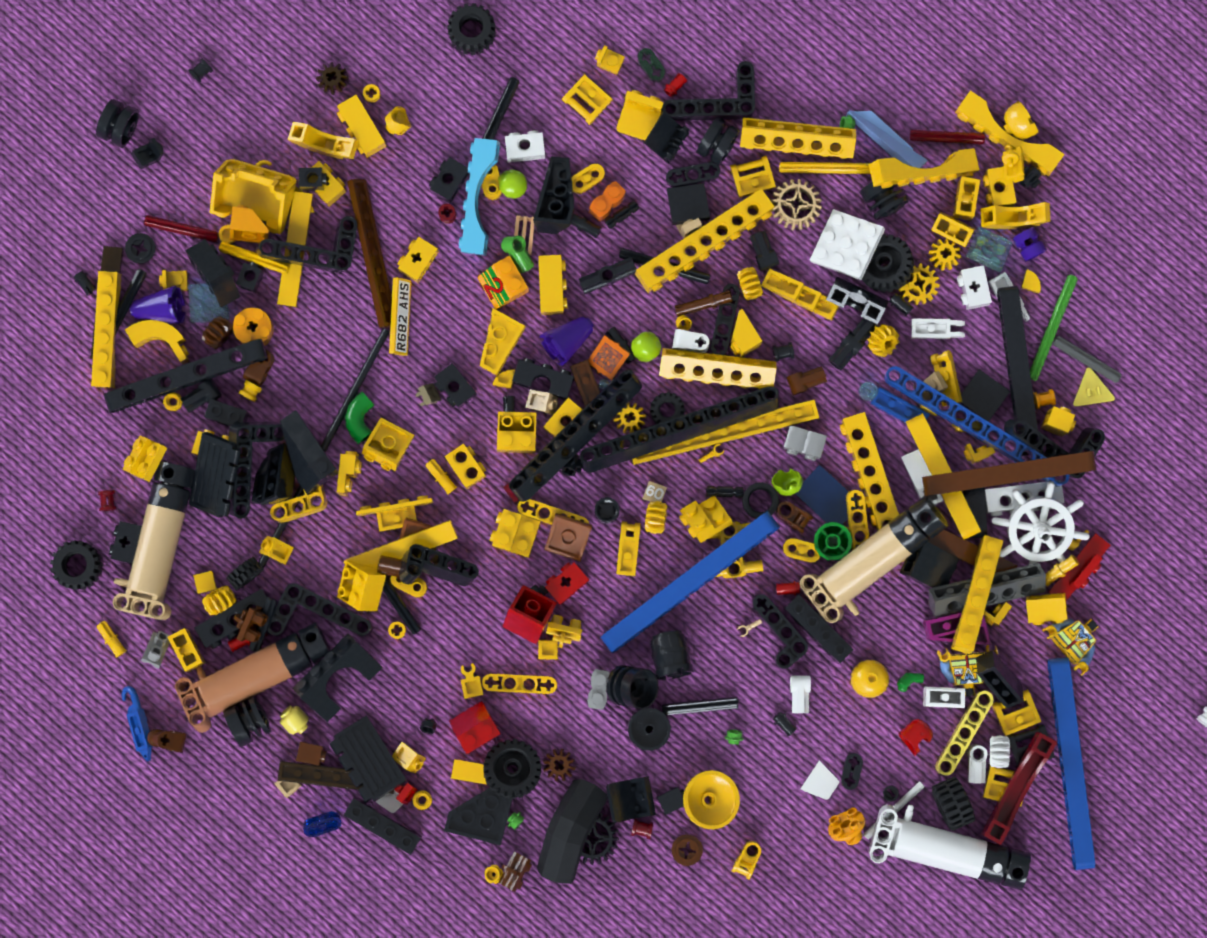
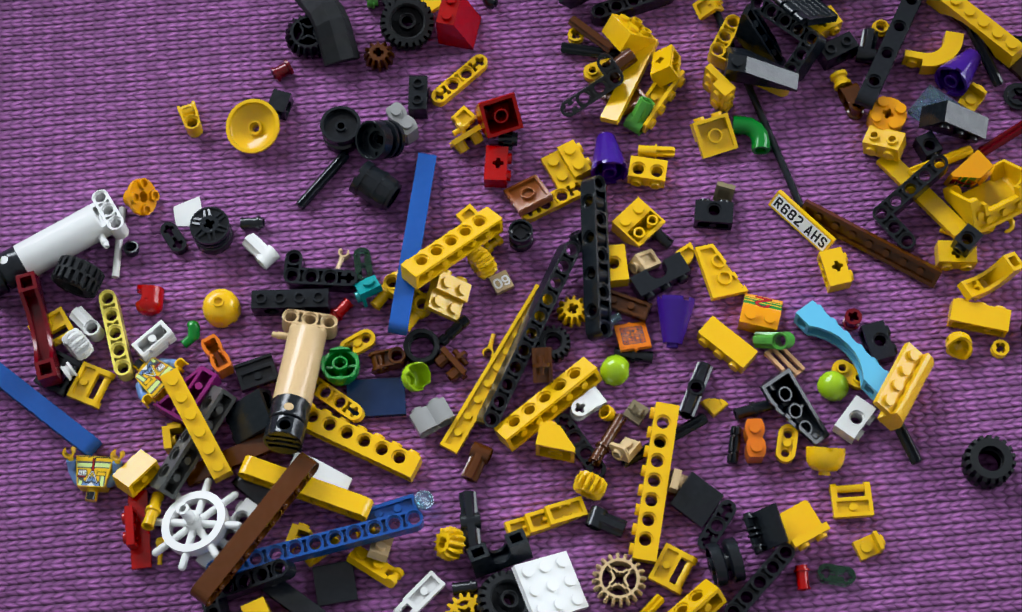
camera: 140 degrees right, 15 degrees down
reddish brown gear [202,316,233,349] -> none
yellow plate [461,663,484,699] -> none
black bracket [606,776,656,823] -> none
reddish brown gear [672,835,703,866] -> none
bright green plate [725,729,744,744] -> none
black bush [772,342,795,362] -> none
black brick [976,650,1024,709] -> none
none -> white bush [60,361,78,381]
none -> black wheel [189,207,234,255]
none -> orange brick [201,334,234,379]
none -> black plate [234,353,278,393]
none -> clear green beam [353,247,373,282]
none -> teal bracket [354,275,383,308]
none -> yellow brick [400,207,503,290]
none -> black brick [408,76,429,119]
none -> reddish brown hips [434,346,469,383]
none -> reddish brown hips [532,347,553,383]
none -> reddish brown axle [568,16,614,53]
none -> dark purple cone [590,132,628,185]
none -> tan bracket [609,437,643,463]
none -> bright green piece [623,96,655,136]
none -> dark tan tile [623,399,650,427]
none -> yellow brick [650,44,681,88]
none -> yellow tile [700,398,728,418]
none -> yellow cylinder [806,446,846,476]
none -> yellow brick [862,125,906,162]
none -> yellow brick [873,342,934,431]

